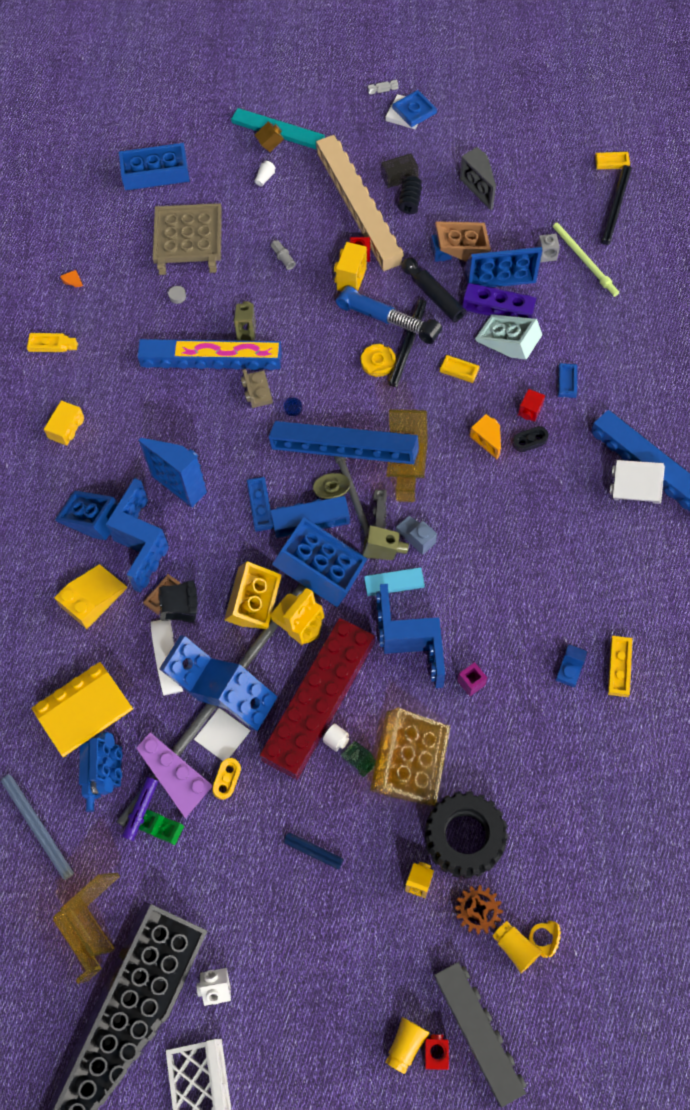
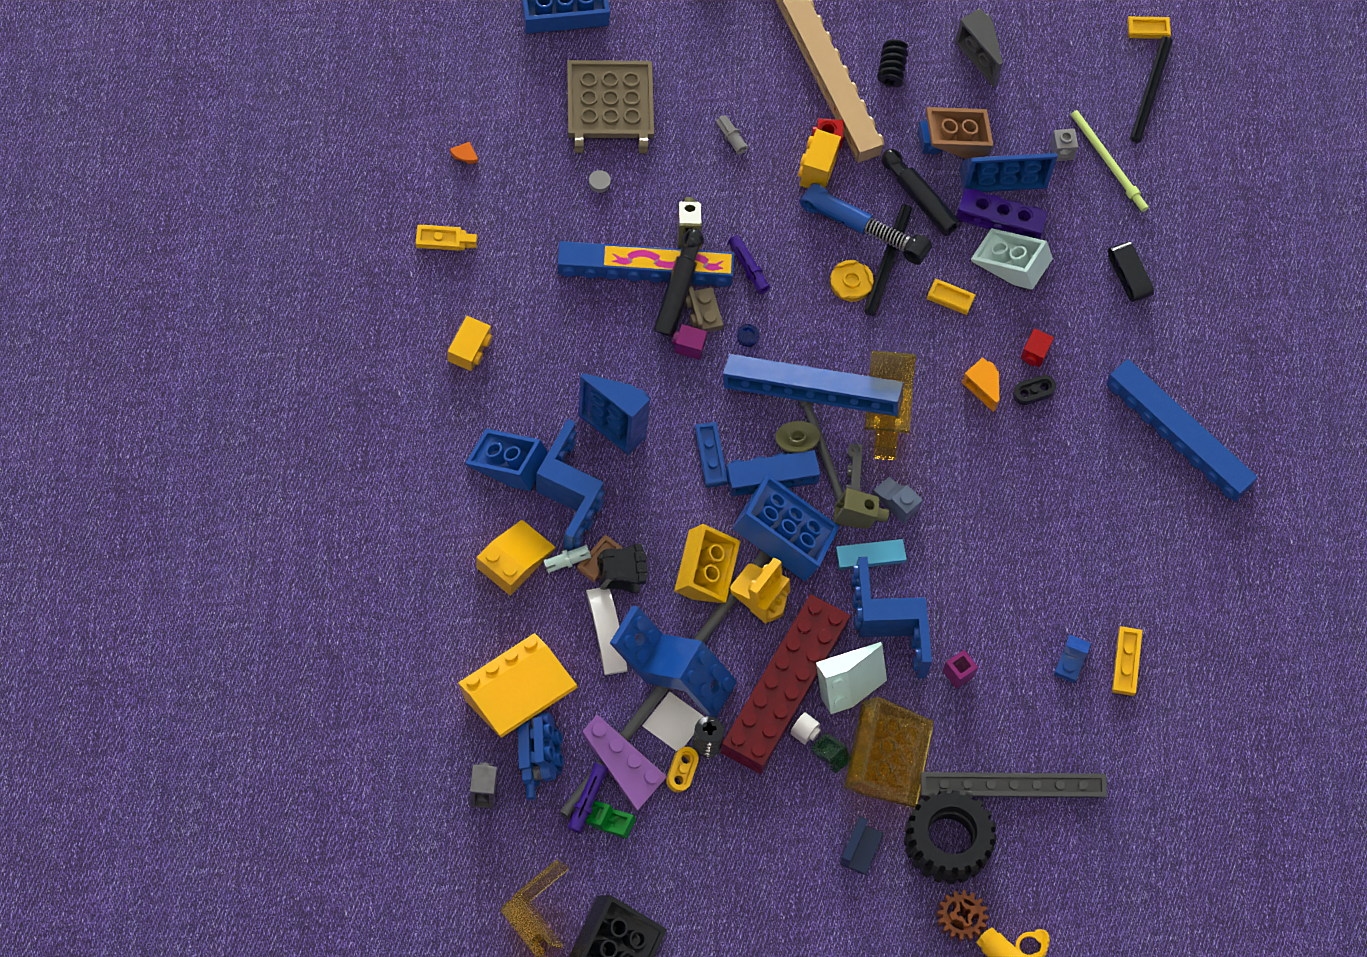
camera: 10 degrees left, 0 degrees up
sand blue axle [1,775,74,880] -> none
white cone [254,161,275,187] -> none
dark blue axle [284,832,343,869] -> none
clear smoke brick [381,153,419,188] -> none
yellow slope [405,862,434,898] -> none
blue tile [558,363,577,398] -> none
white panel [610,460,665,504] -> none
none -> flat silver brick [470,763,497,809]
none -> light aqua pin [544,544,591,573]
none -> black piece [653,229,704,337]
none -> magenta brick [672,324,707,360]
none -> black piece [692,716,724,758]
none -> dark purple pin [728,235,771,295]
none -> light aqua slope [816,642,887,714]
none -> dark blue panel [840,816,883,875]
none -> dark grey plate [920,772,1107,798]
none -> black beam [1108,241,1154,302]

